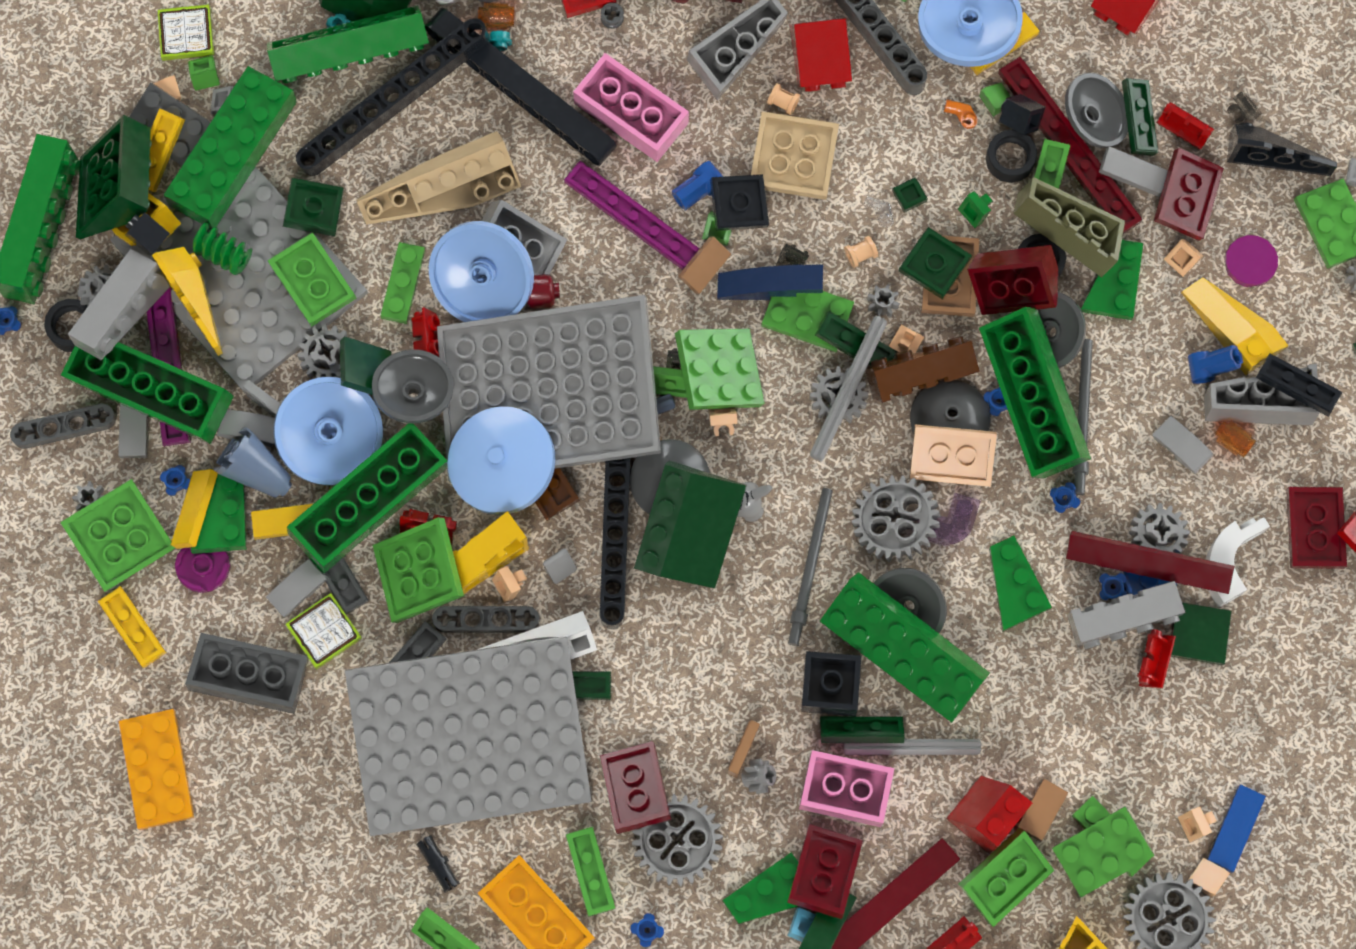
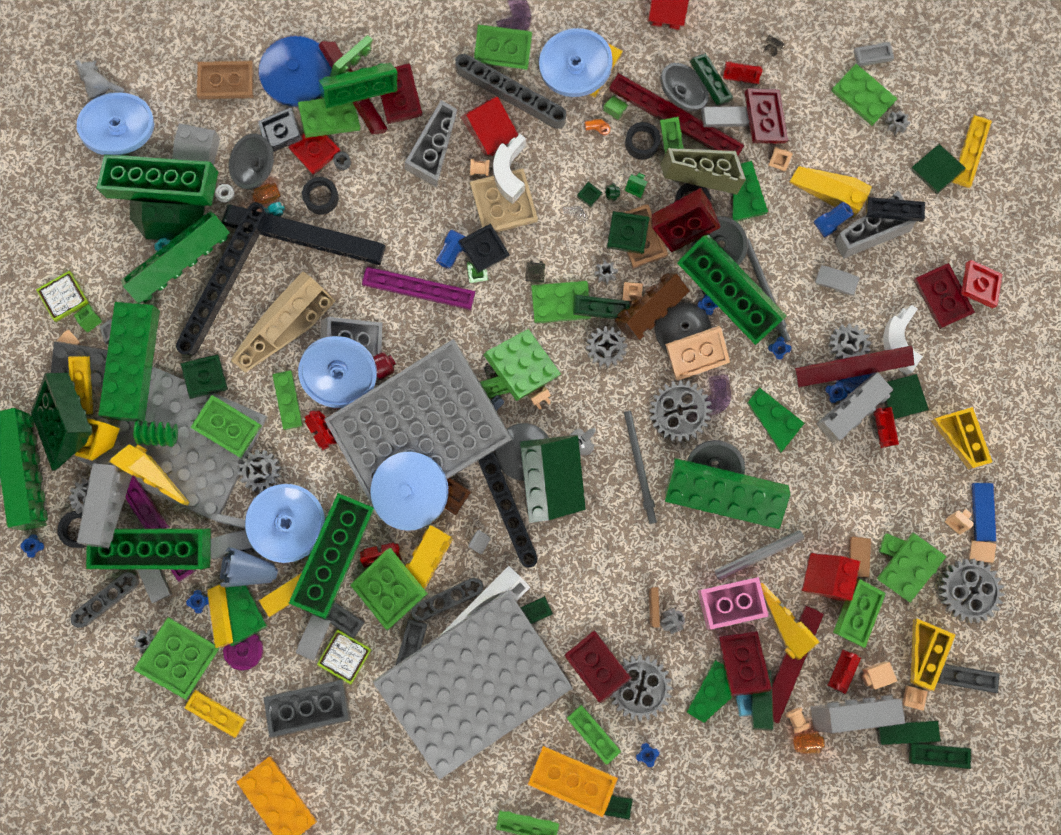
camera: 25 degrees left, 5 degrees up
black brick [125,212,170,256] -> none
dark green tile [340,336,391,395] -> none
dark grey dish [372,350,454,423] -> none
black pin [416,835,460,893] -> none
light nougat tile [492,566,527,603] -> none
bright pink brick [573,53,689,162] -> none
medium nougat tile [678,236,731,294] -> none
dark blue slope [717,264,823,300] -> none
black brick [801,651,862,716] -> none
light grey axle [810,316,887,461] -> none
dark green tile [820,716,905,743] -> none
light nougat bush [844,236,878,268] -> none
black brick [999,94,1045,135] -> none
clear orange brick [1215,420,1256,458] -> none
magenta tile [1224,235,1278,287] -> none
black wedge [1227,123,1337,176] -> none
none -> black tyre [302,177,339,215]
none -> white arch [493,134,526,204]
none -> dark green plate [605,183,620,201]
none -> yellow wedge [761,583,819,660]
none -> yellow wedge [931,407,992,470]

